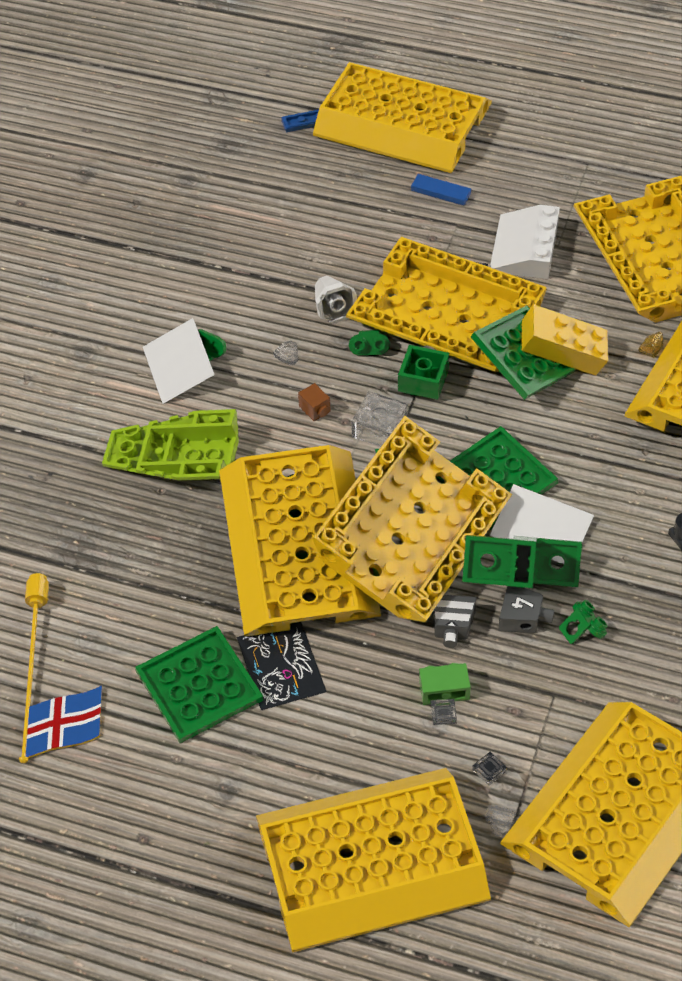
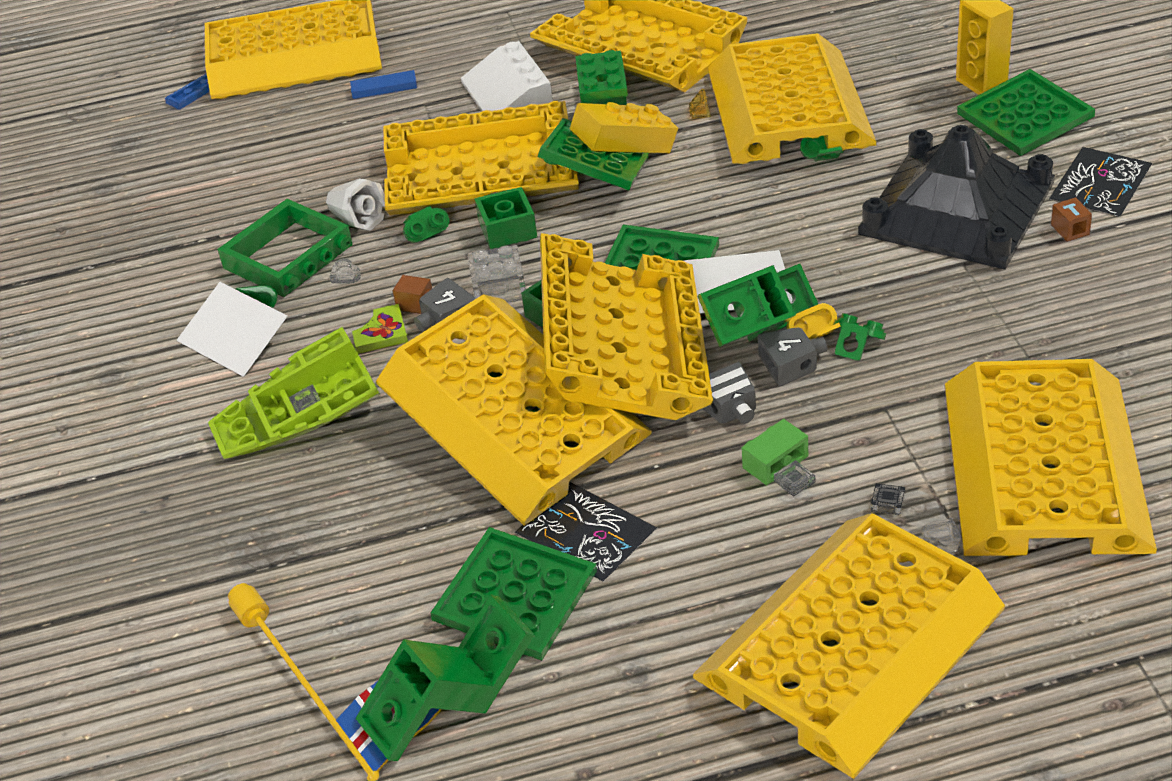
camera: 30 degrees left, 10 degrees down
none -> green window [217,199,353,298]
none -> clear tile [289,384,321,413]
none -> lime tile [352,304,408,354]
none -> green bracket [355,595,535,761]
none -> dark grey torso [414,278,476,331]
none -> green bracket [575,50,628,105]
none -> yellow bracket [787,303,841,340]

